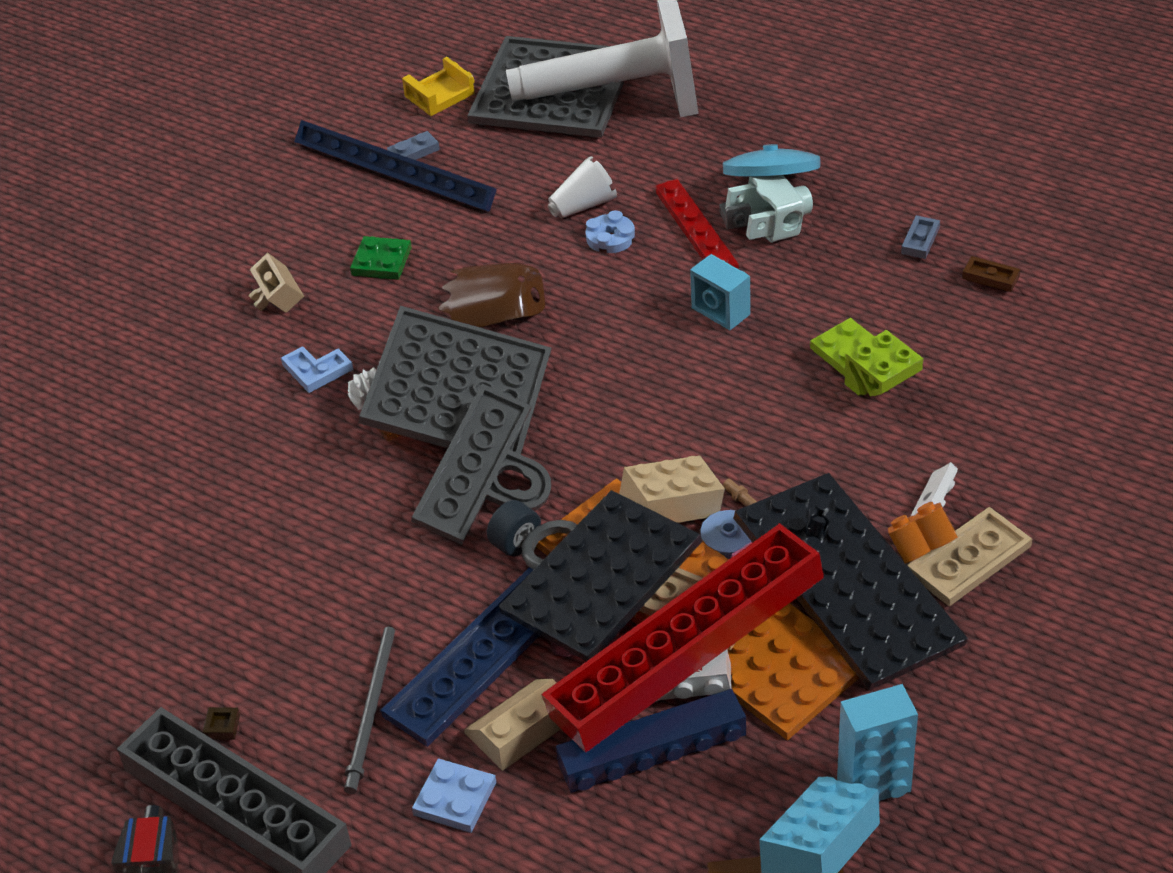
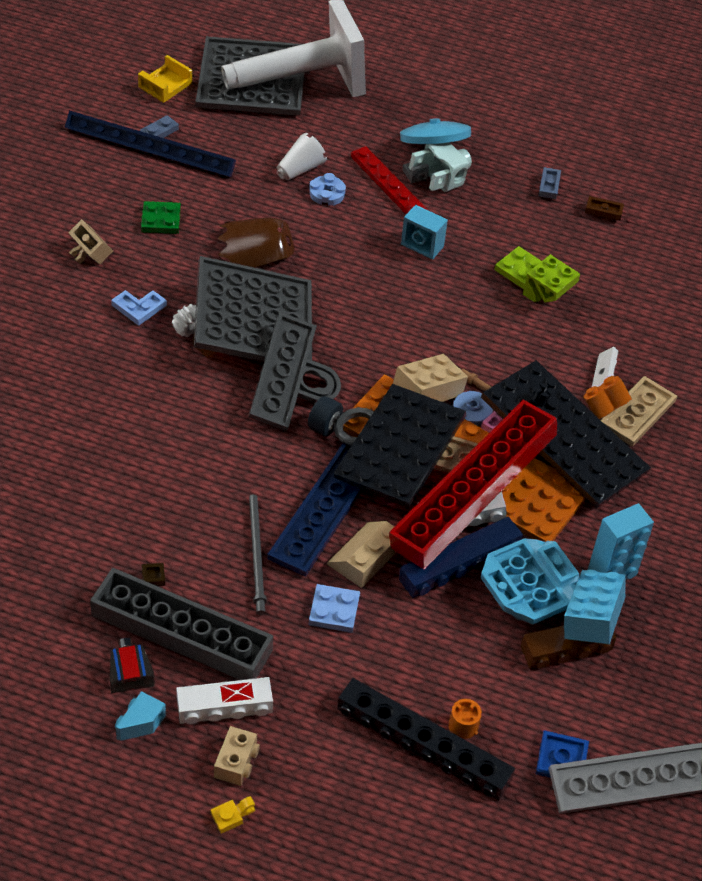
camera: 20 degrees left, 5 degrees up
none -> medium azure piece [481,538,579,624]

